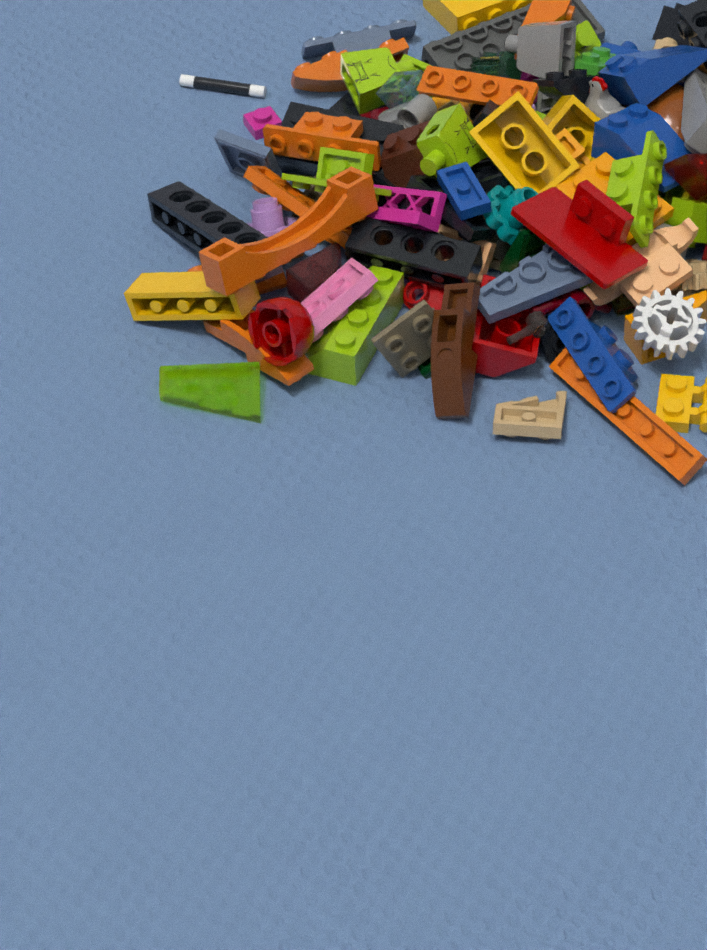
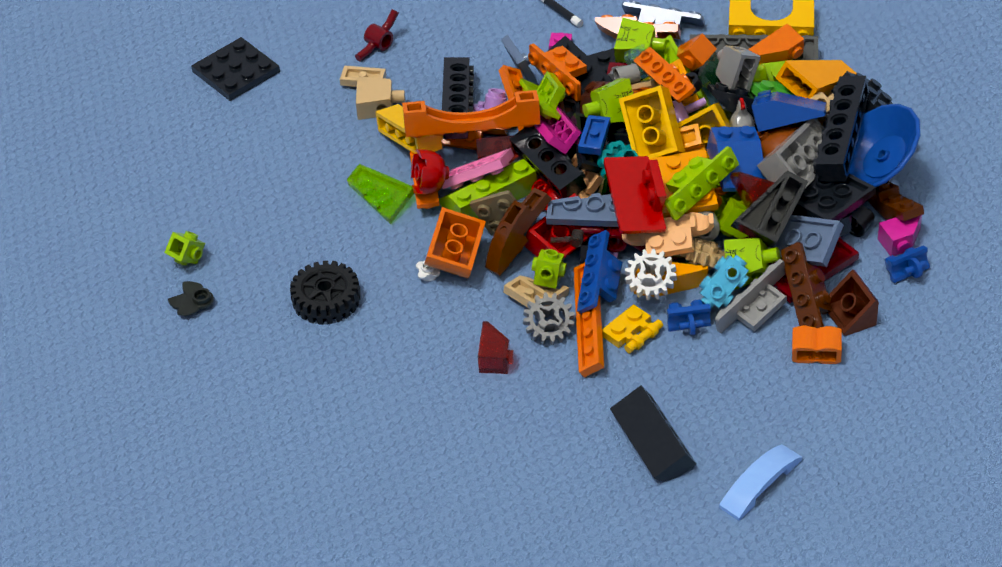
camera: 35 degrees right, 0 degrees up
none -> lime brick [164,231,205,266]
none -> pearl dark grey plate [168,281,214,316]
none -> black wheel [290,260,360,325]
none -> tan plate [340,66,386,87]
none -> dark red piece [355,9,399,62]
none -> tan torso [356,77,405,120]
none -> white plate [416,261,441,281]
none -> orange brick [424,207,486,279]
none -> clear red slope [478,321,514,374]
none -> light grey gear [523,292,575,345]
none -> lime brick [531,249,567,289]
none -> orange slope [677,33,717,71]
none -> light orange slope [775,60,856,99]

